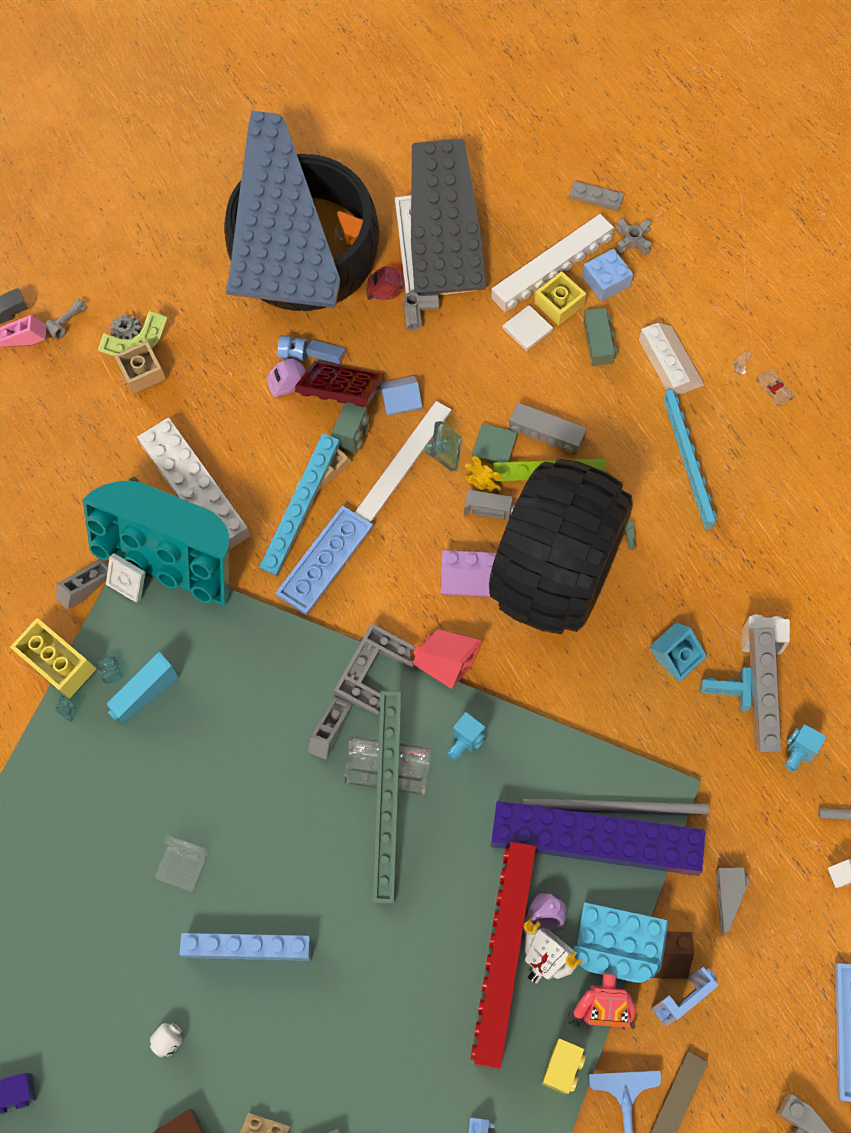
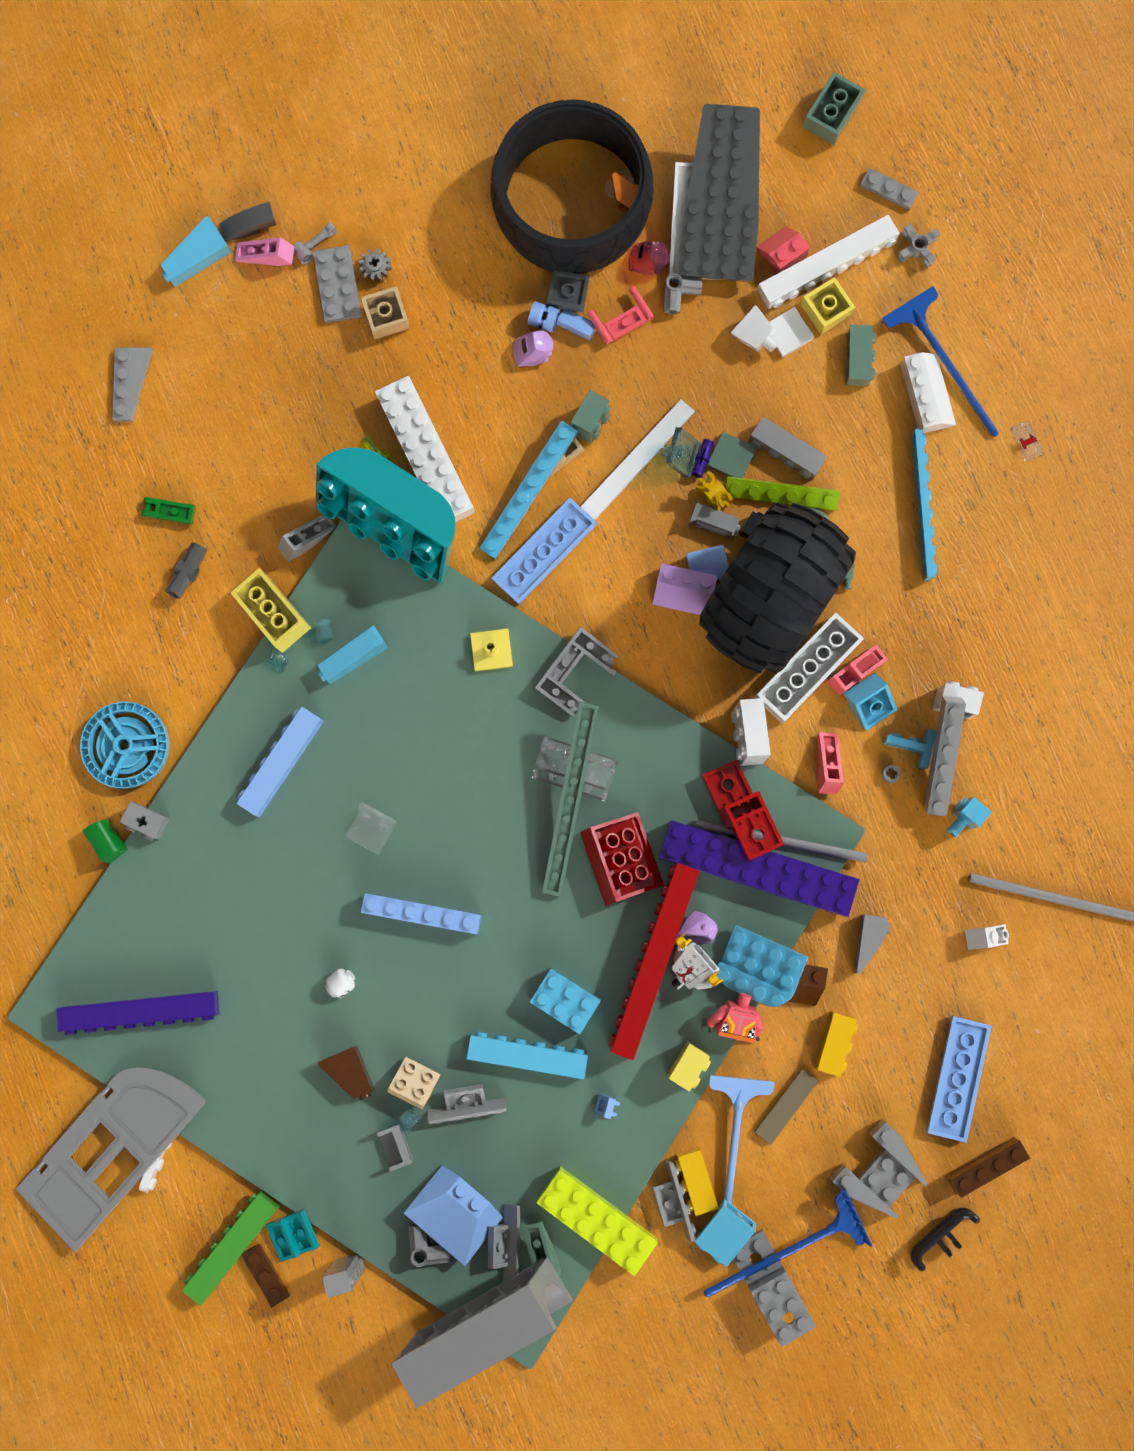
camera: 10 degrees right, 15 degrees up
yellowish green plate [98,310,167,356] -> none
white tile [106,554,145,603] -> none
sand blue wing [226,111,340,308] -> none
dark red plate [295,361,385,407] -> none
light grey slope [308,696,352,759] -> none
light blue slope [380,376,422,416] -> none
coral slope [413,629,482,689] -> none
medium azure brick [446,712,486,761] -> none
light blue brick [582,249,633,302] -> none
light blue window [651,967,718,1026] -> none
clear arm [734,351,752,375] -> none
none -> light blue brick [237,707,324,817]
none -> light grey plate [313,245,362,324]
none -> medium azure brick [467,1031,588,1079]
none -> light yellow tile [470,629,513,672]
none -> medium azure brick [530,968,601,1034]
none -> dark grey plate [547,270,590,313]
none -> red slope [580,812,664,906]
none -> coral plate [587,286,654,345]
none -> light blue slope [686,545,729,580]
none -> dark purple pin [691,439,714,478]
none -> red bracket [702,760,784,861]
none -> white torso [731,305,778,352]
none -> white brick [731,698,771,766]
none -> white brick [754,613,864,724]
none -> coral slope [756,226,810,274]
none -> sand green brick [803,72,865,145]
none -> yellow brick [815,1011,858,1077]
none -> coral slope [816,732,844,795]
none -> coral slope [827,644,888,696]
none -> blue piece [881,286,998,437]
none -> light grey bush [882,765,901,783]

